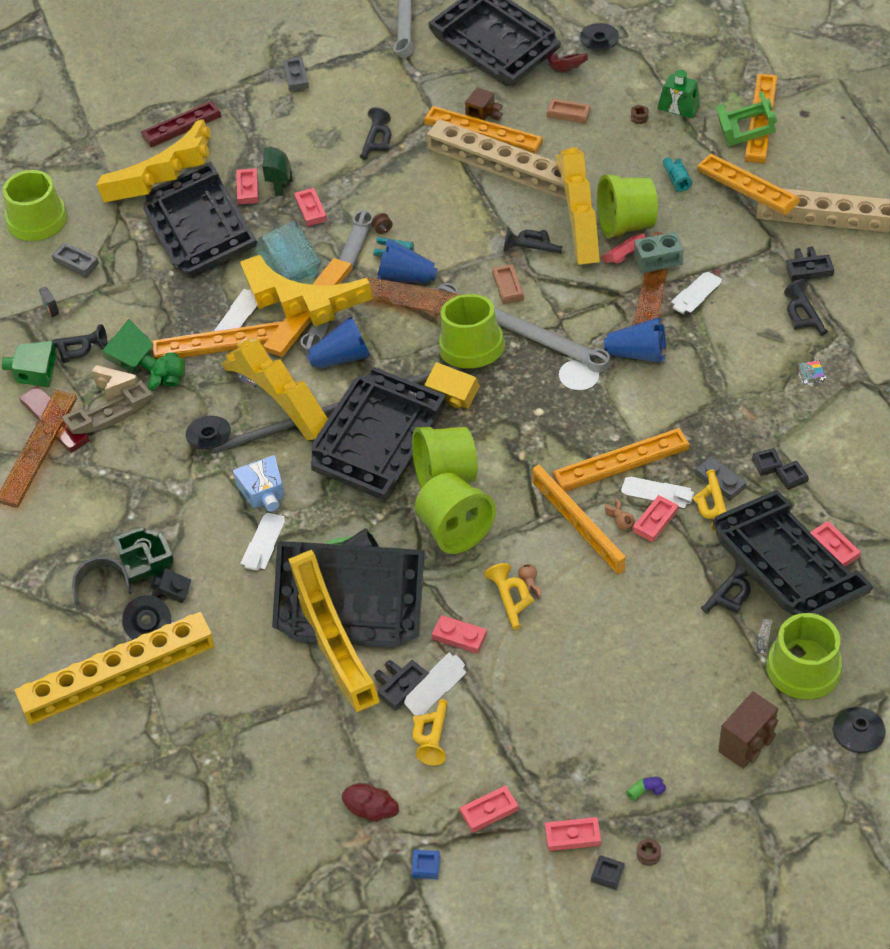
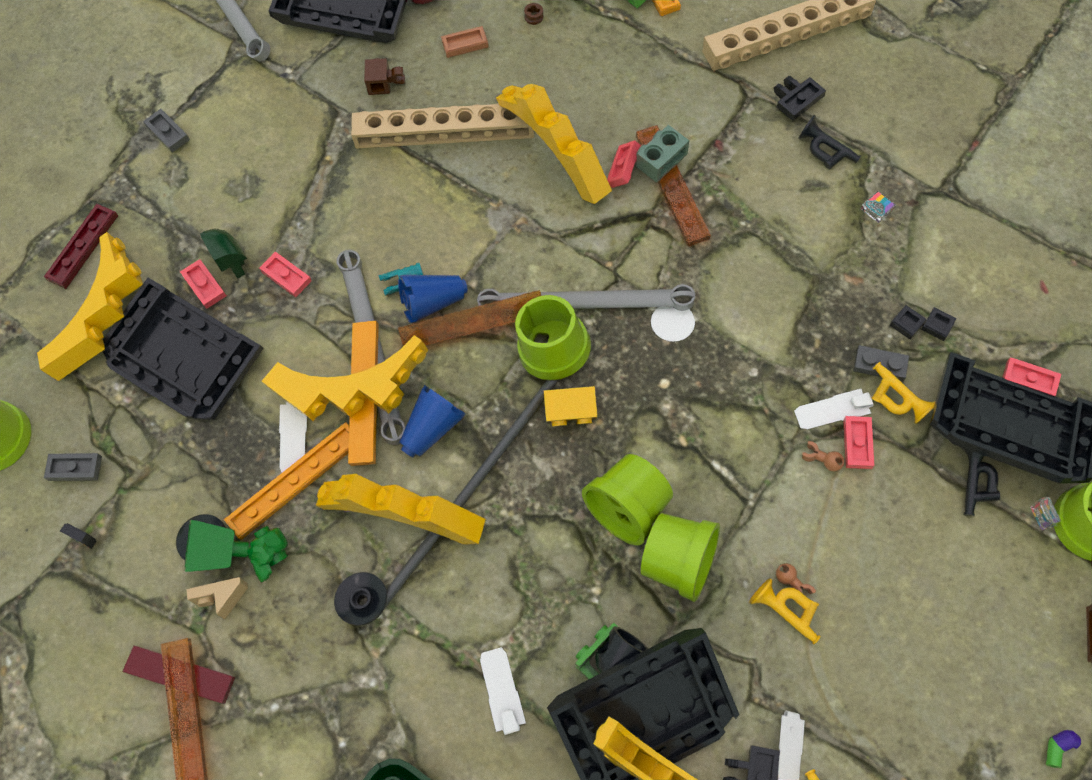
camera: 30 degrees left, 15 degrees up
torso [2,341,57,387] -> none
black piece [46,324,107,363] -> none
dark tan slope [62,381,153,434] -> none
light blue torso [233,455,284,512] -> none
clear light blue slope [254,220,321,282] -> none
black slope [311,367,446,500] -> none
black piece [360,107,392,160] -> none
reddish brown bush [371,213,393,234] -> none
light orange tile [424,106,543,154] -> none
coral plate [432,615,487,654] -> none
nougat tile [492,264,524,304] -> none
black piece [503,227,563,254] -> none
light orange tile [532,465,626,575] -> none
light orange tile [553,428,690,492] -> none
lime piece [597,174,658,239] -> none
blue cone [604,318,666,363] -> none
teal hinge [663,157,692,192] -> none
white piece [671,272,722,314] -> none
light orange tile [697,154,800,215] -> none

